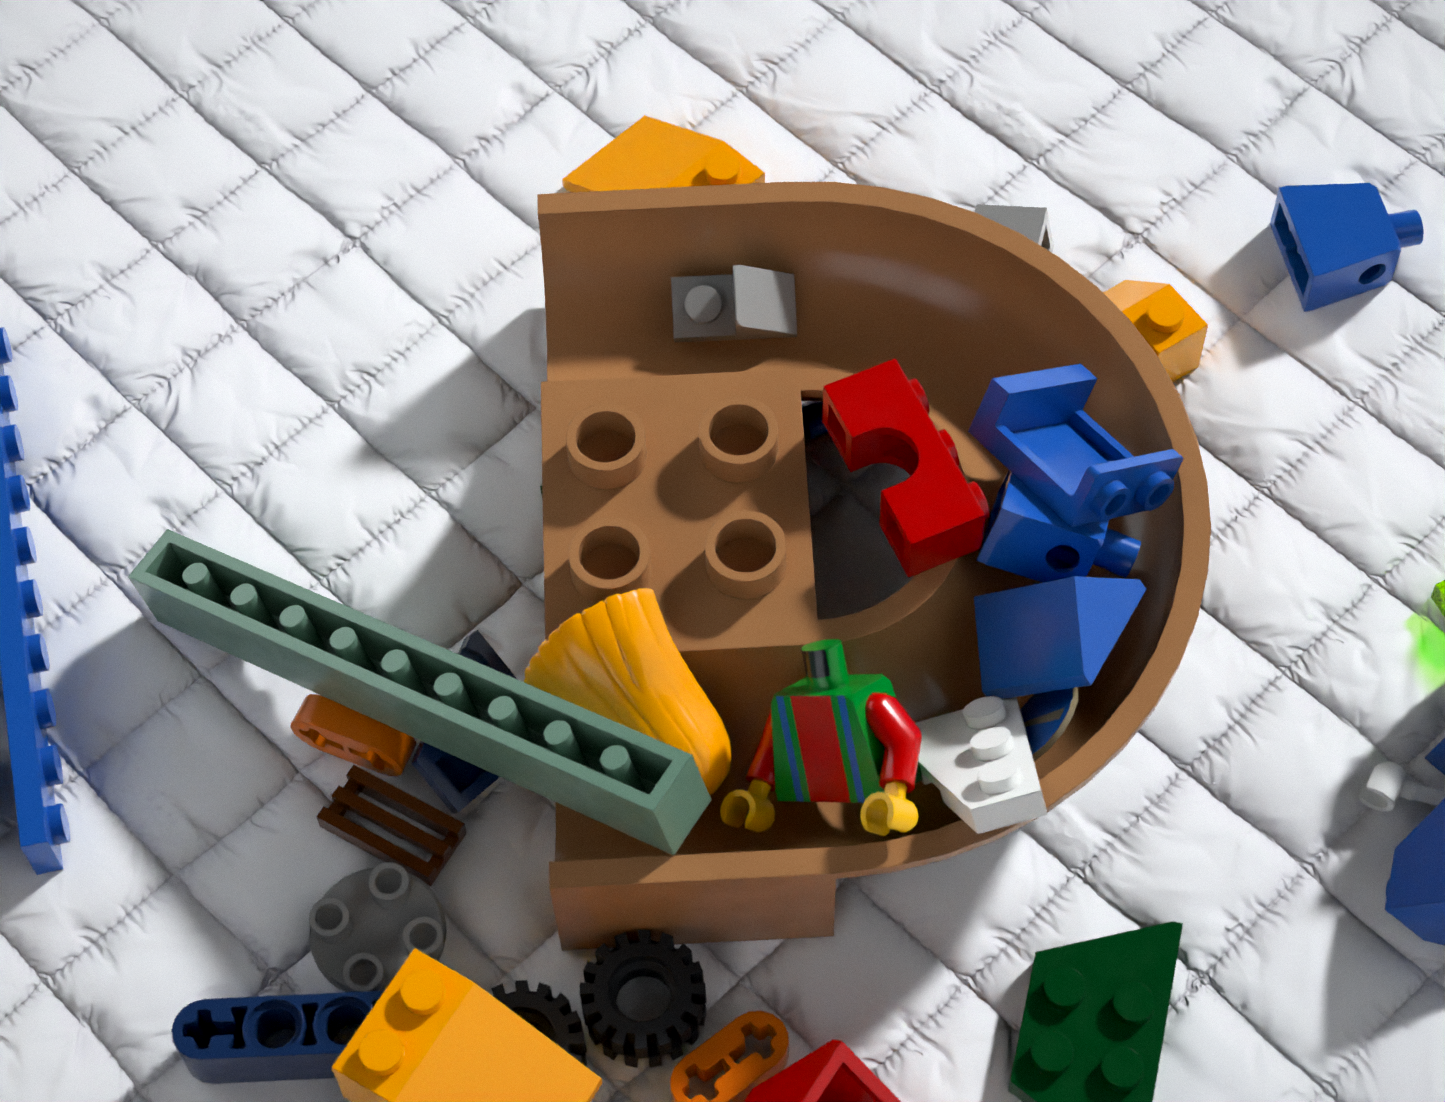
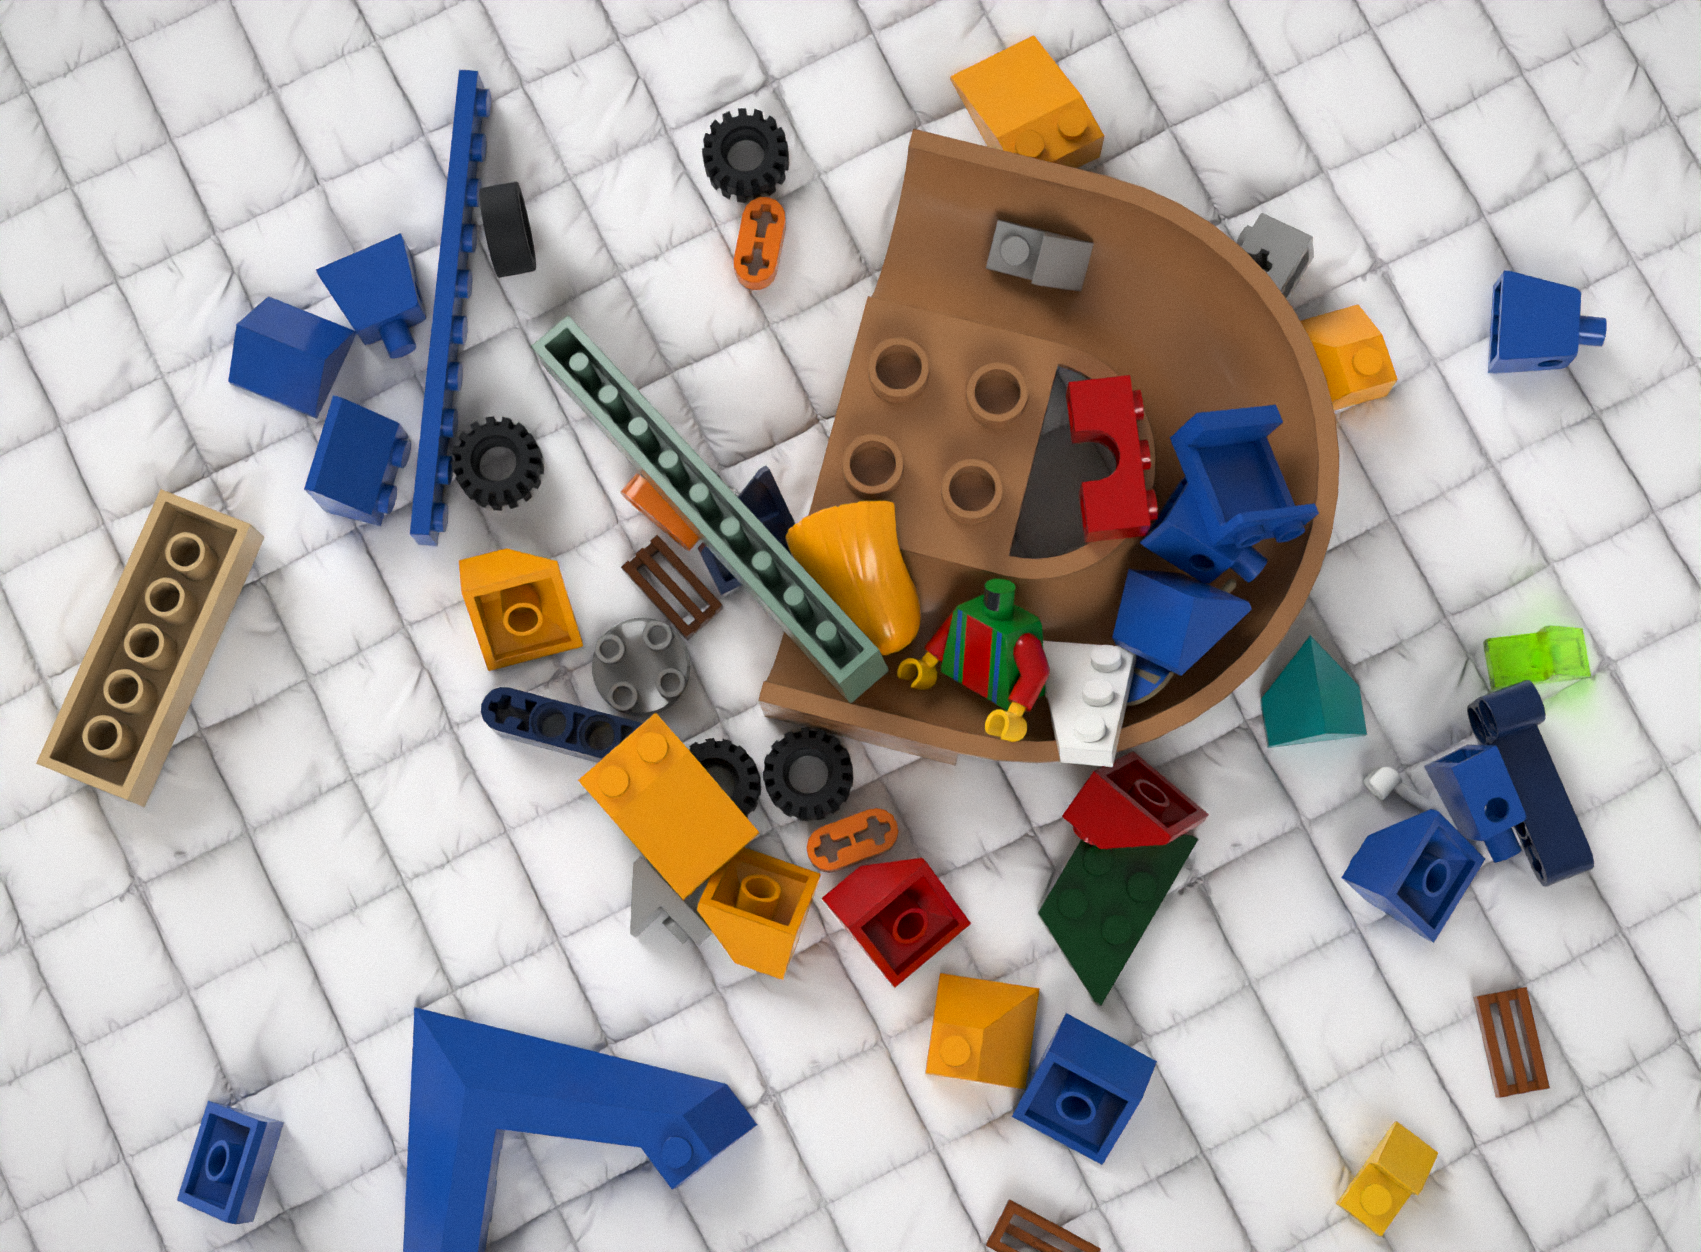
camera: 20 degrees right, 20 degrees up
none -> black tyre [451,416,544,511]
none -> light orange slope [459,548,583,671]
none -> black tyre [479,181,536,278]
none -> black tyre [702,108,789,203]
none -> orange beam [734,197,786,290]
none -> red slope [1062,751,1209,849]
none -> teal slope [1260,635,1367,748]

